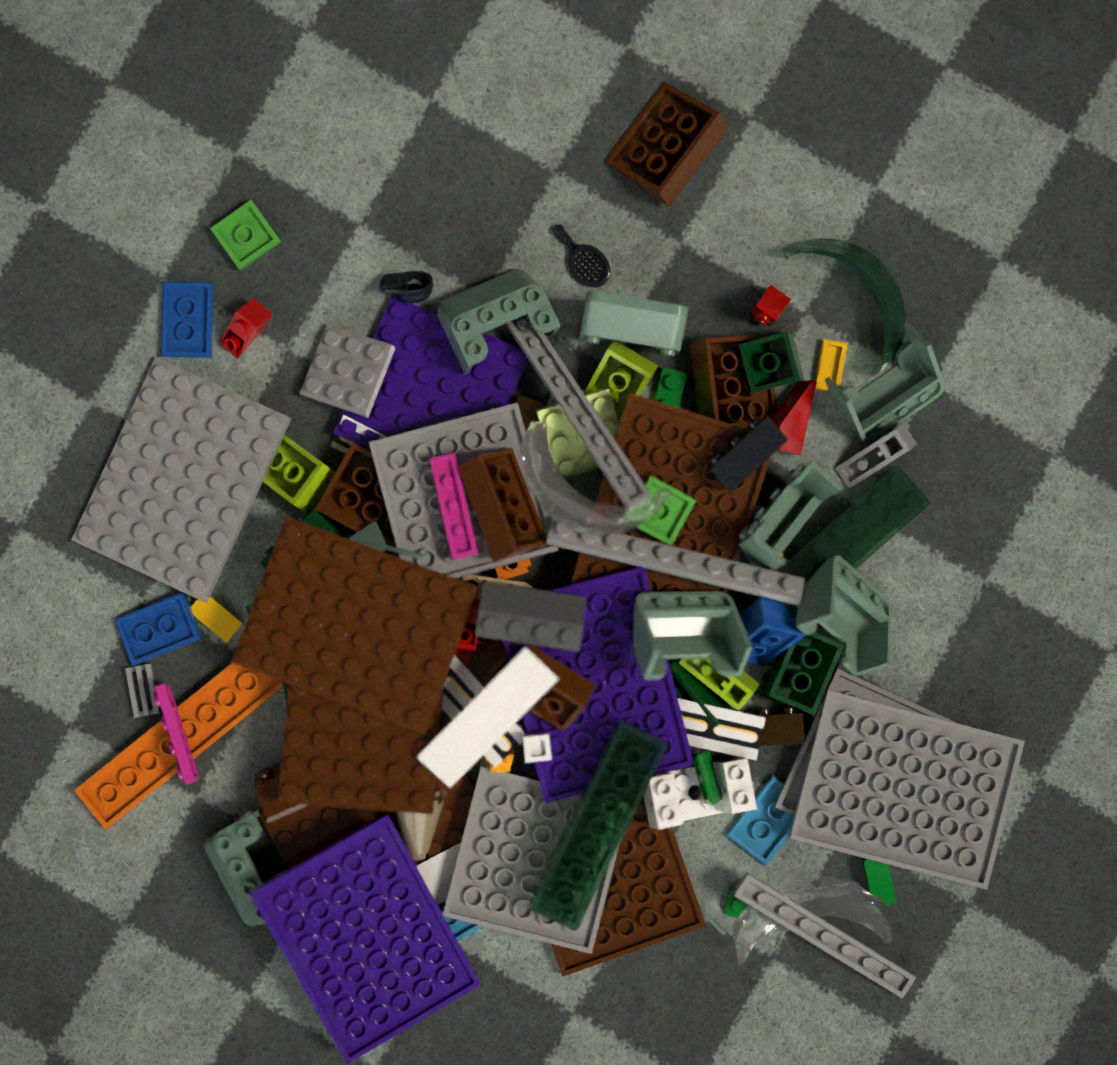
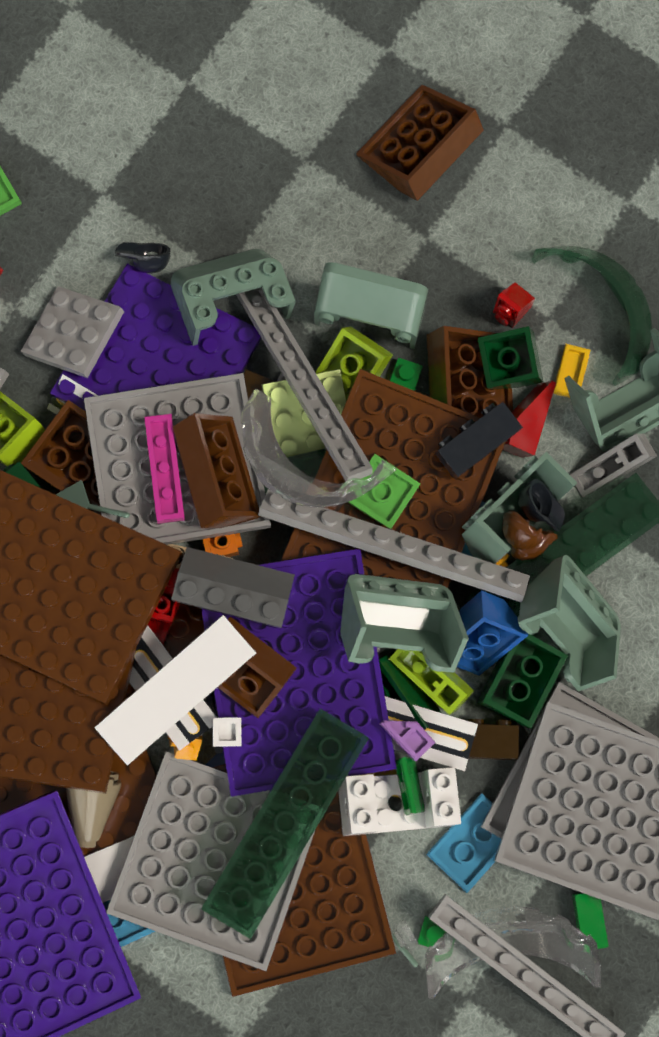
camera: 10 degrees right, 10 degrees down
black piece [553,224,610,288] -> none
none -> medium lavender tile [379,721,435,762]
none -> reddish brown hair [502,511,558,560]
none -> black cap [518,479,565,532]

